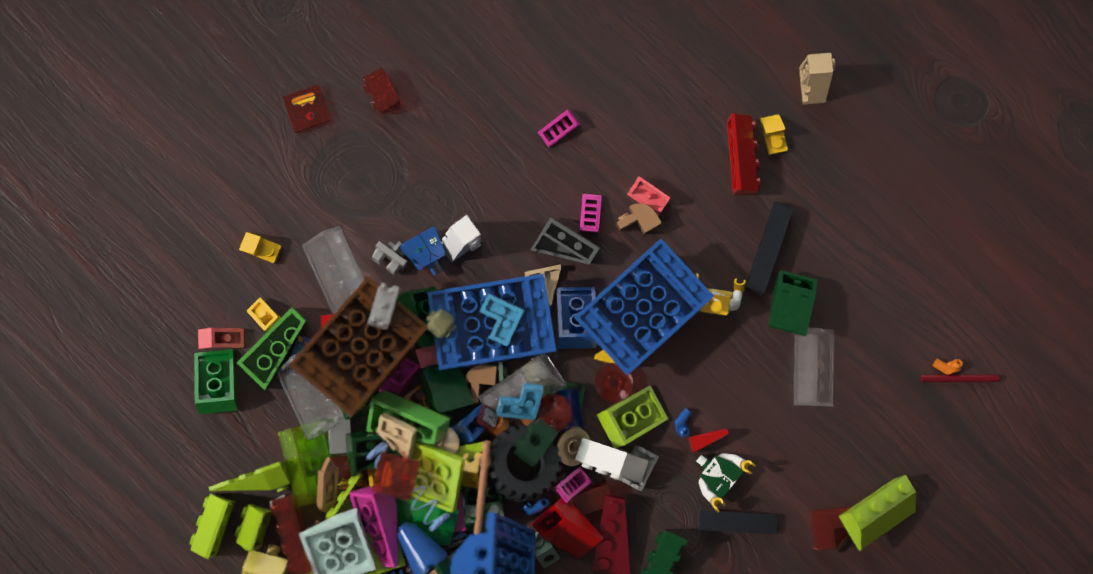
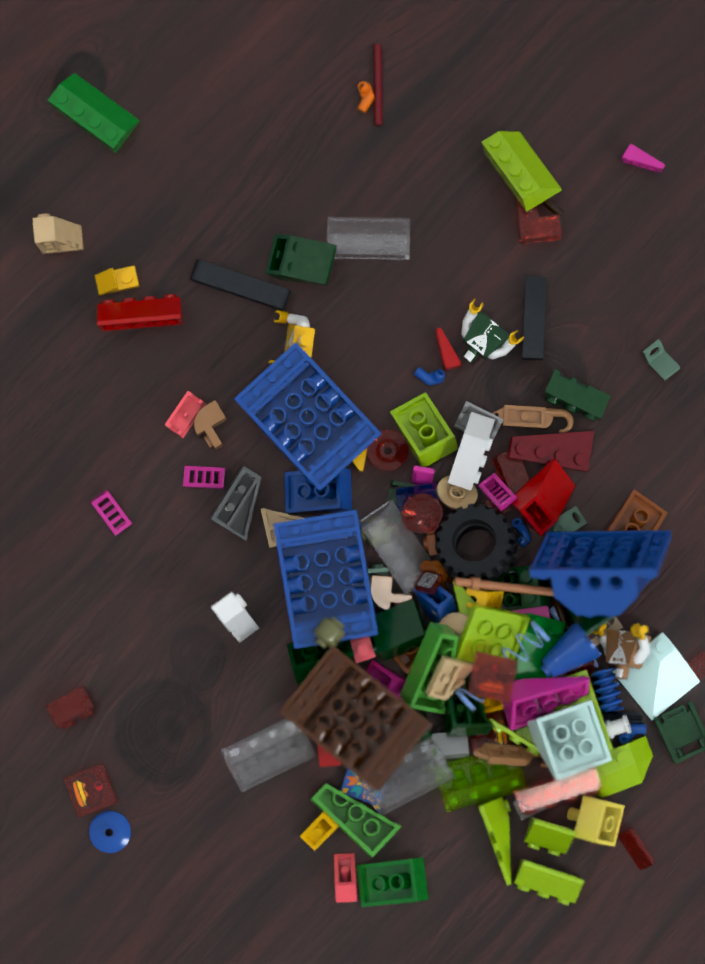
camera: 85 degrees left, 0 degrees up
yellow slope [239,232,282,264] -> none
light grey hinge [368,284,399,330] -> none
light grey hips [372,241,407,275] -> none
blue torso [399,226,445,276] -> none
dark azure plate [480,294,524,346] -> none
dark azure plate [497,383,543,420] -> none
clear green brick [513,418,558,467] -> none
none -> green slope [48,73,140,154]
none -> blue dish [89,811,131,853]
none -> dark pink slope [411,465,435,487]
none -> medium nougat plate [492,405,574,433]

